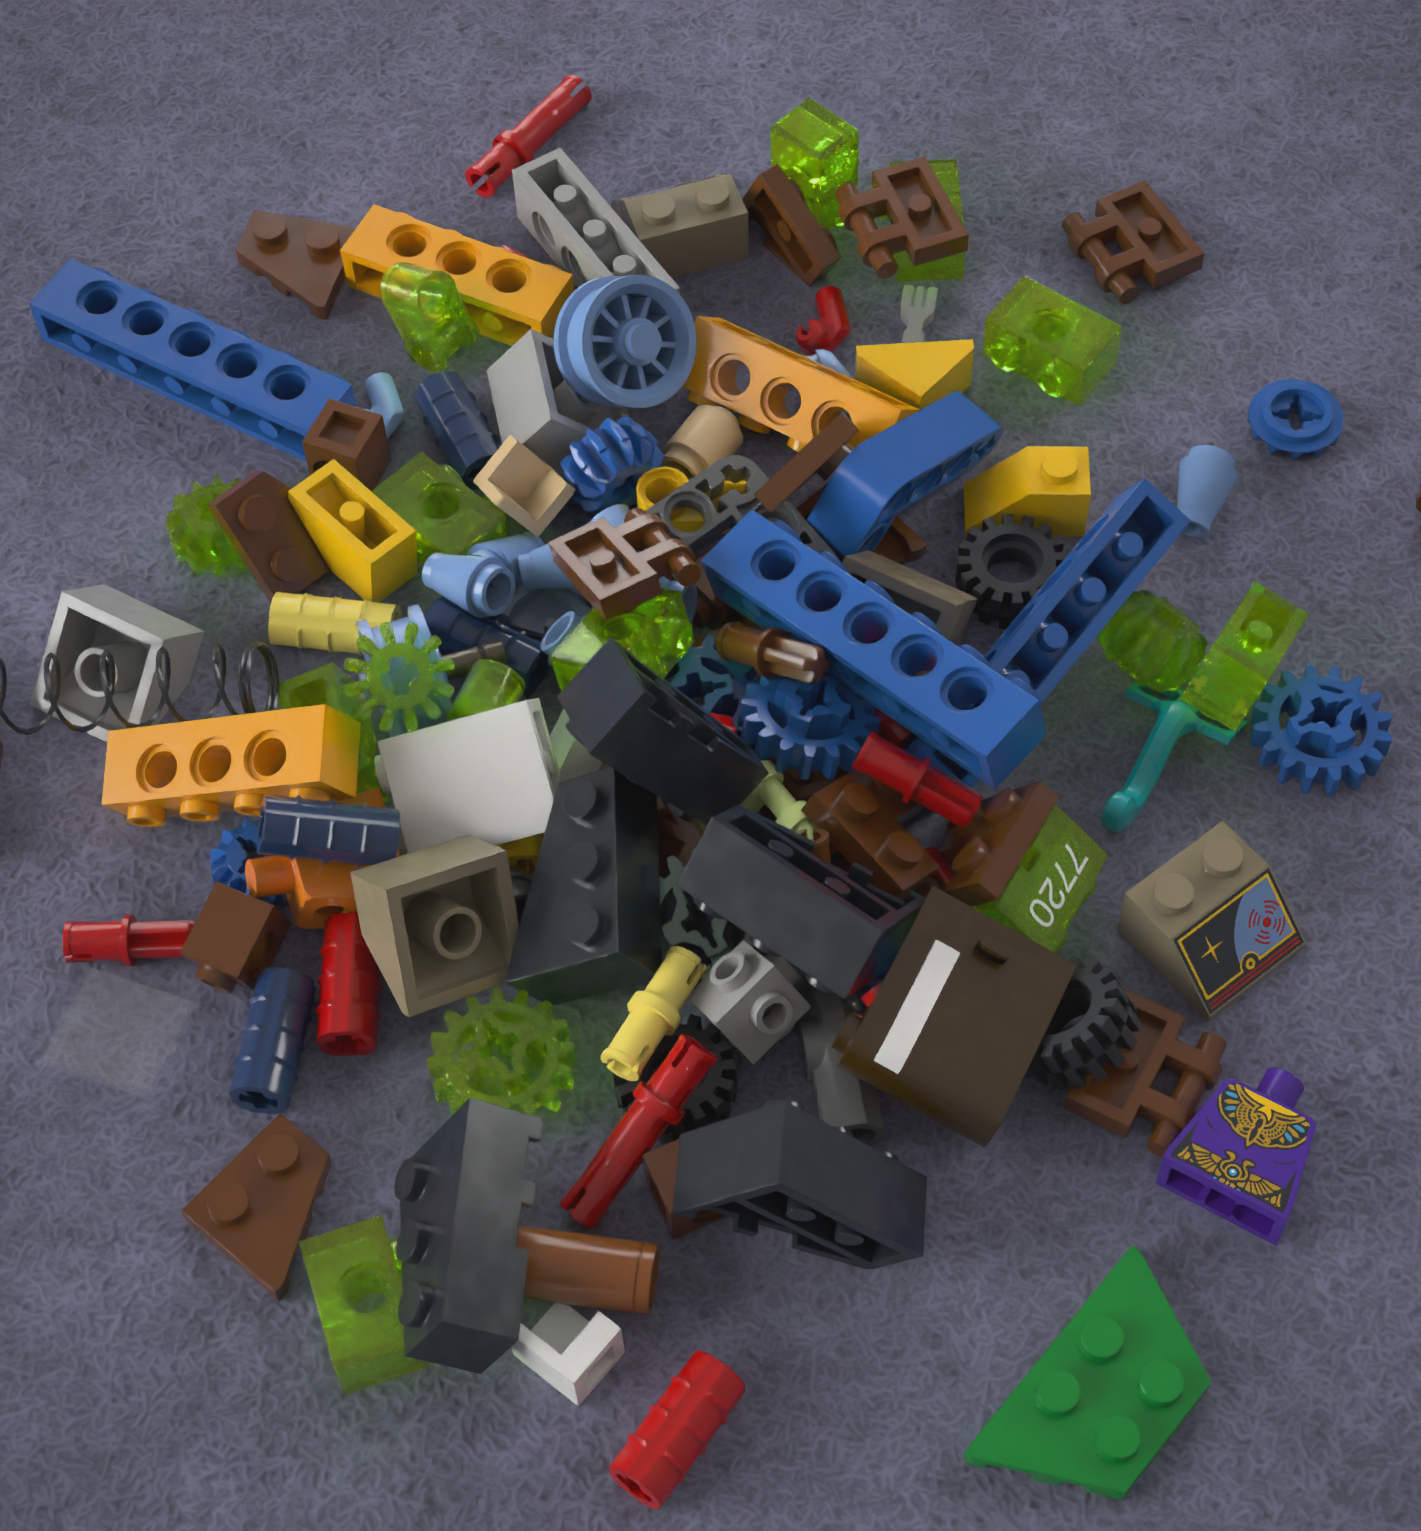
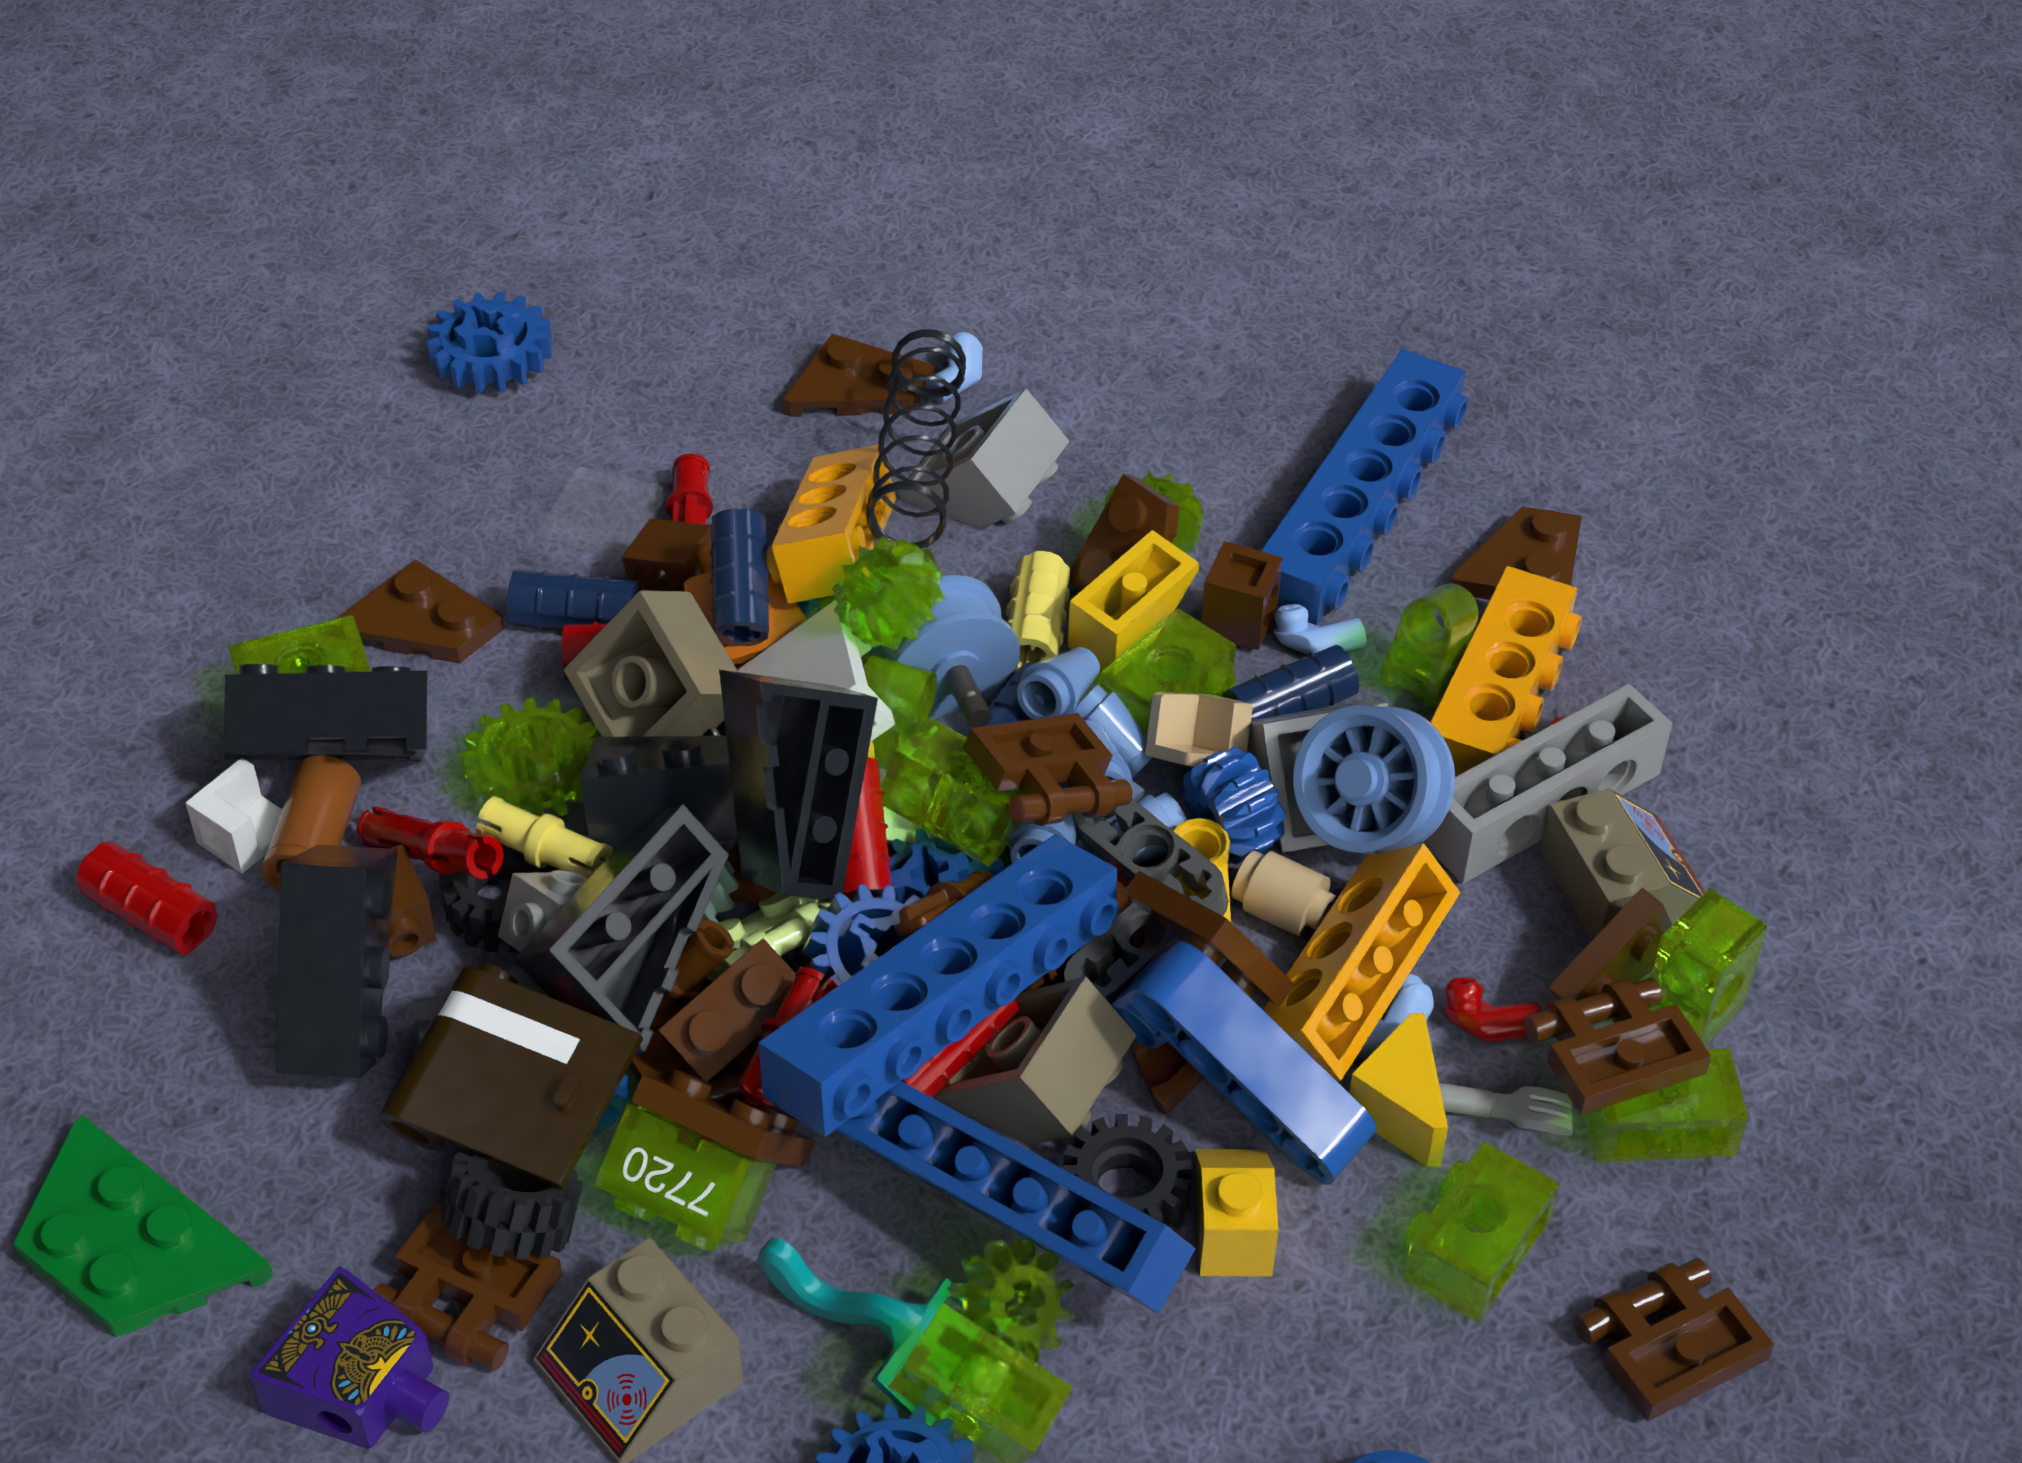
camera: 85 degrees right, 10 degrees down
red pin [465,75,592,198] -> none
medium blue cone [1177,445,1238,539] -> none

